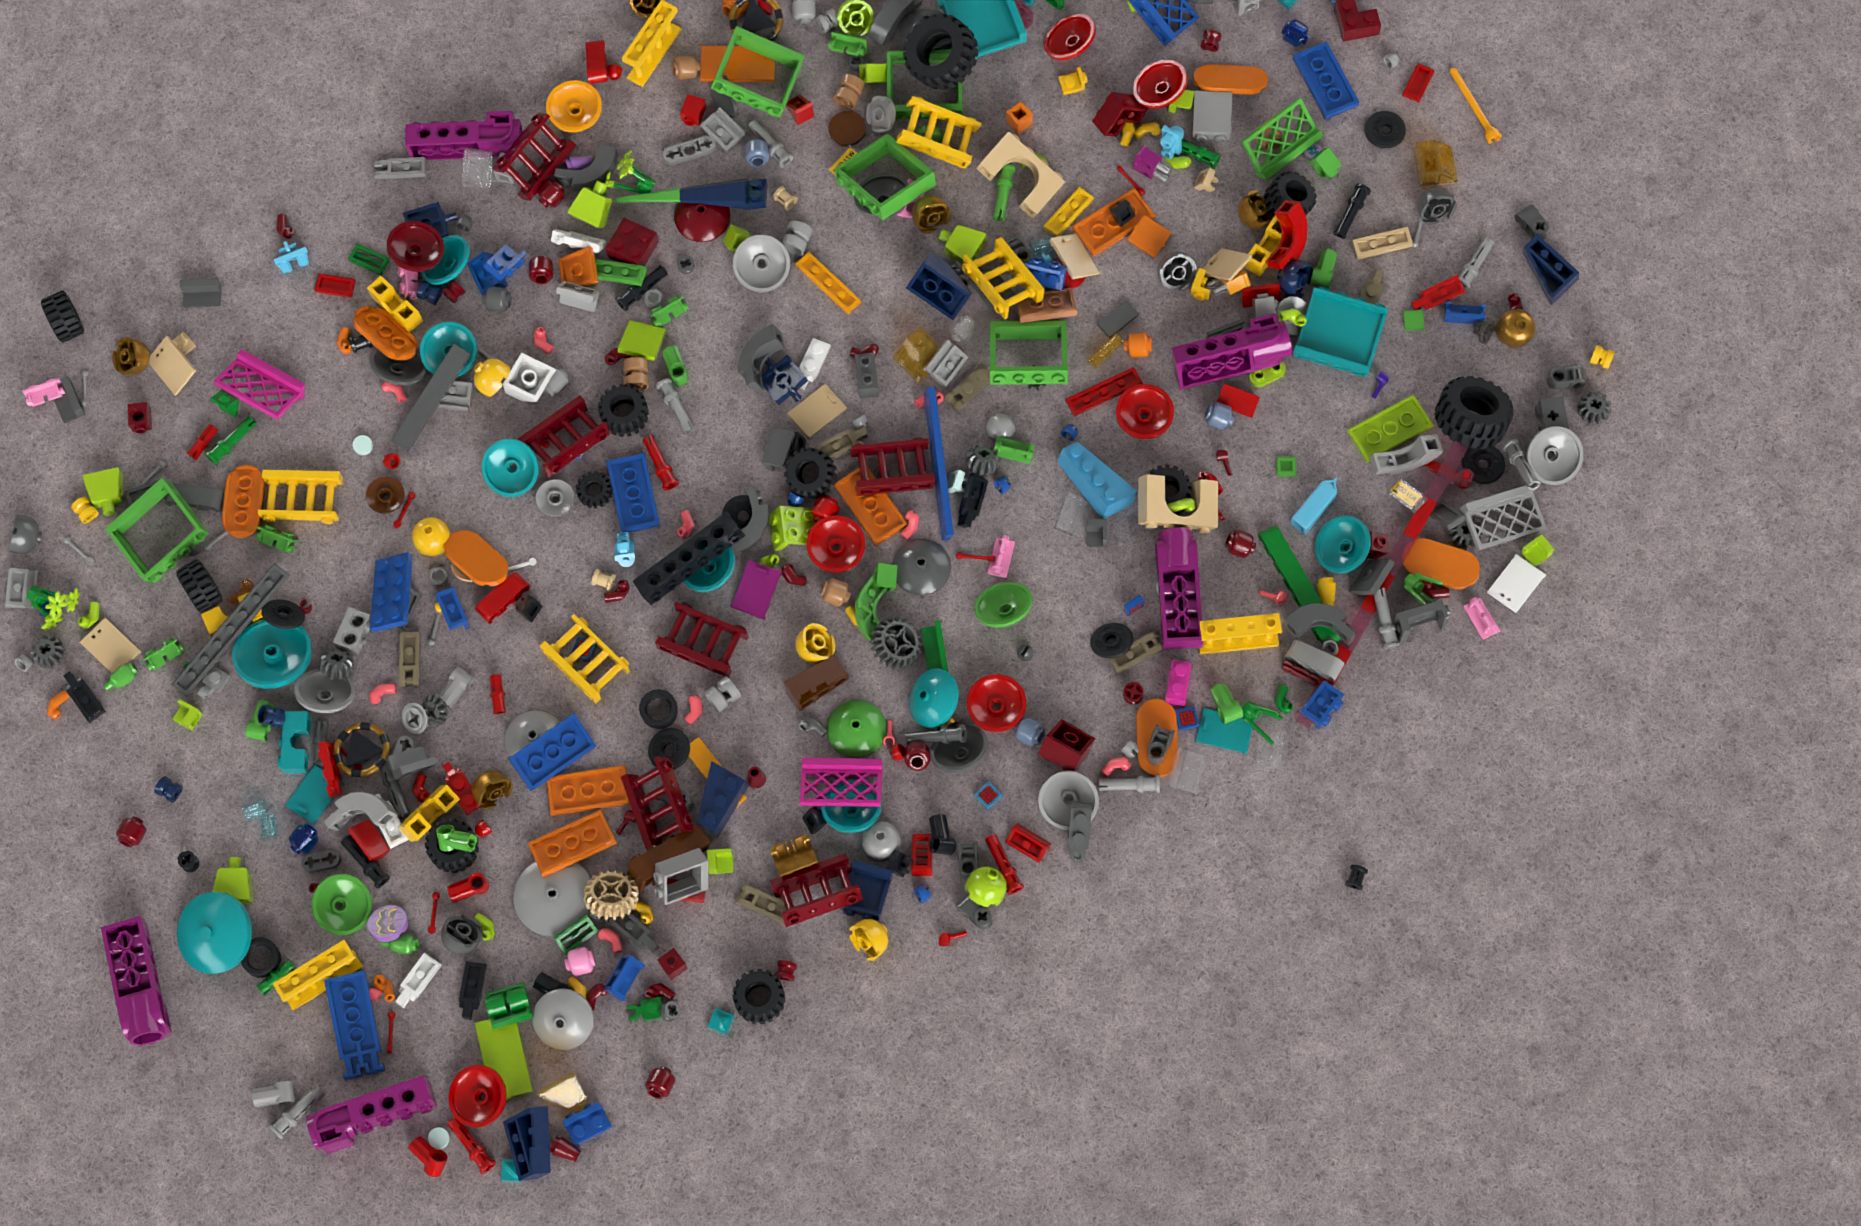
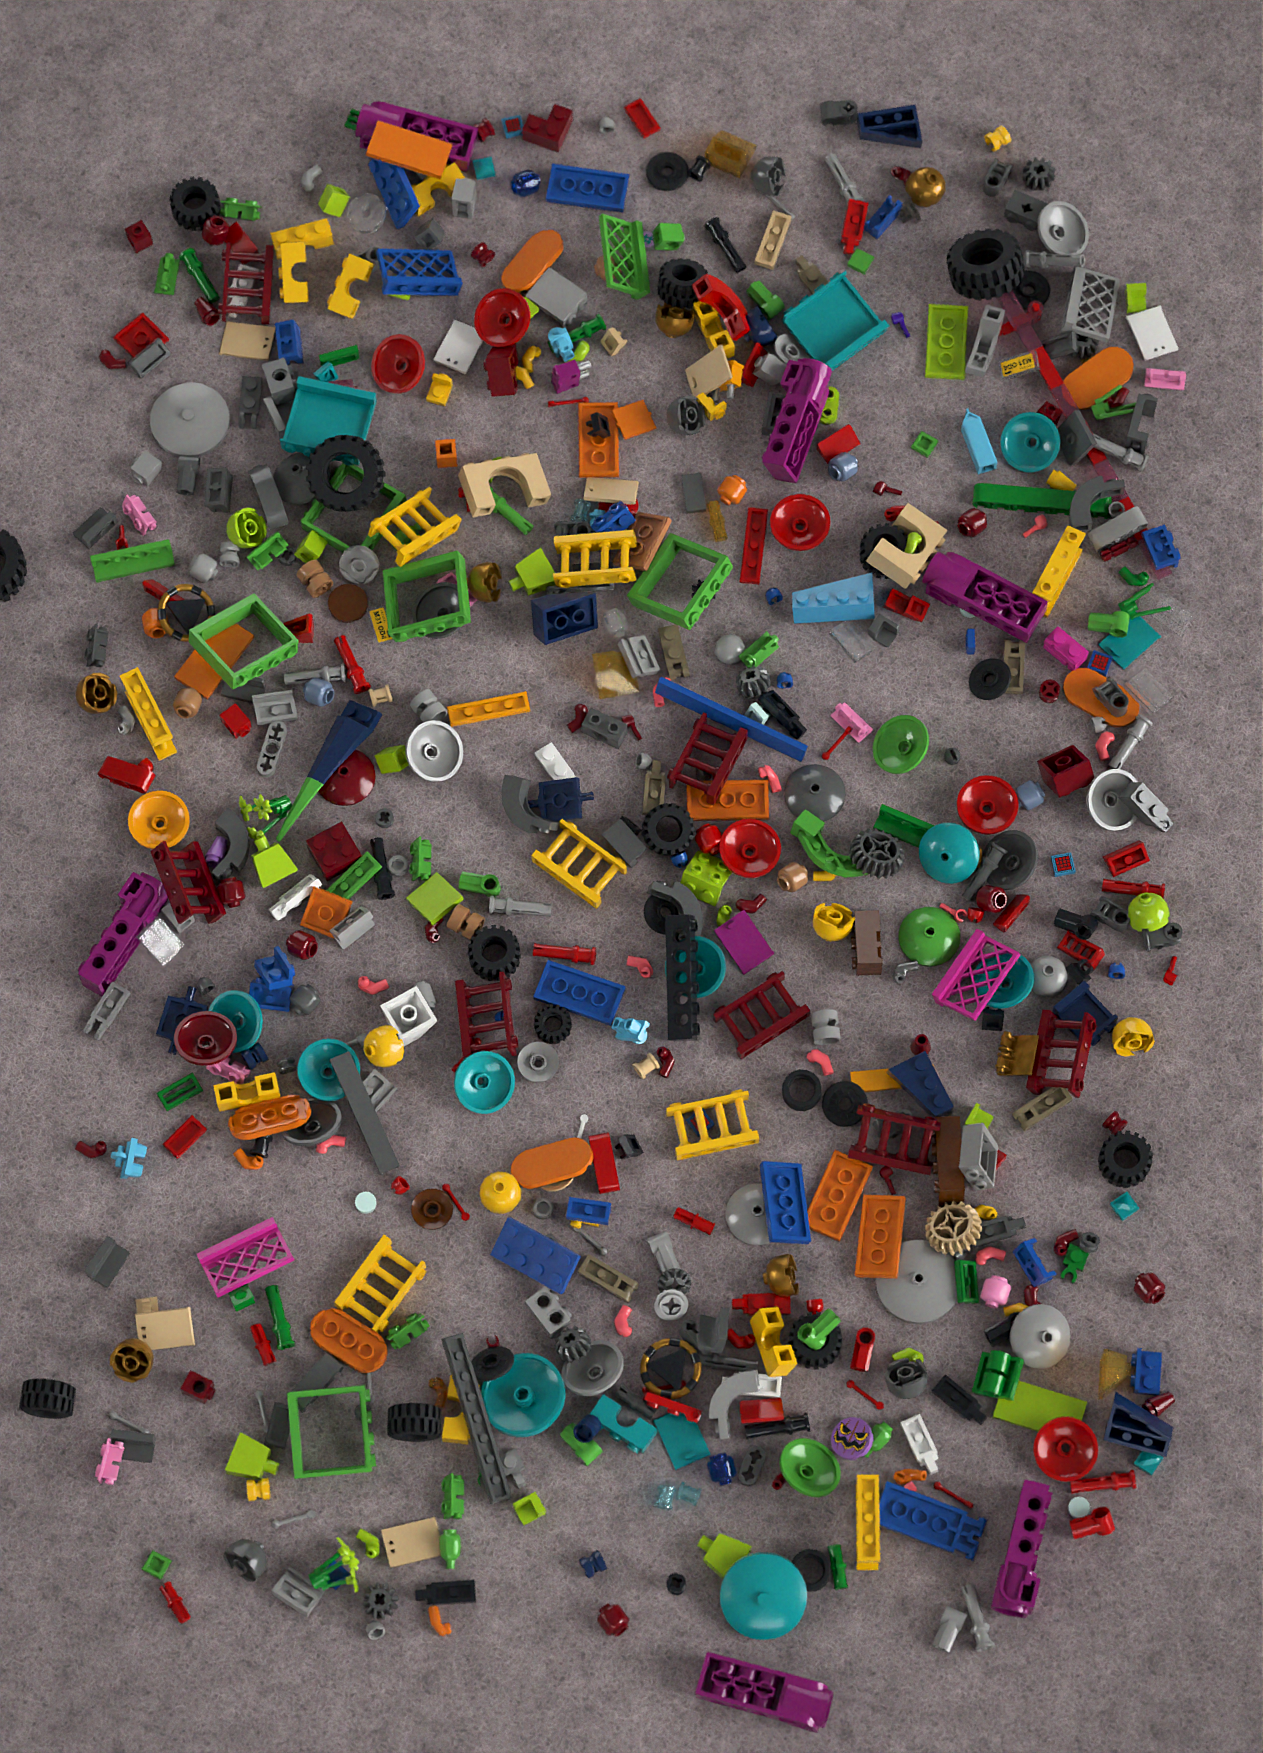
camera: 60 degrees left, 0 degrees up
dark red wheel [441,280,465,303] -> none
dark red brick [657,948,688,980] -> none
tan container [787,384,847,439] -> none
yellow tile [1043,186,1094,237] -> none
lime arm [1278,309,1307,326] -> none
light orange piece [1450,67,1502,144] -> none
none -> dark grey bush [277,1057,297,1074]
none -> red pin [334,635,371,694]
none -> white container [433,320,483,374]
none -> yellow fence [531,819,627,909]
none -> dark red hand [622,715,642,741]
none -> black bush [687,155,711,182]
none -> red slope [883,588,930,622]
none -> red slope [993,894,1030,933]

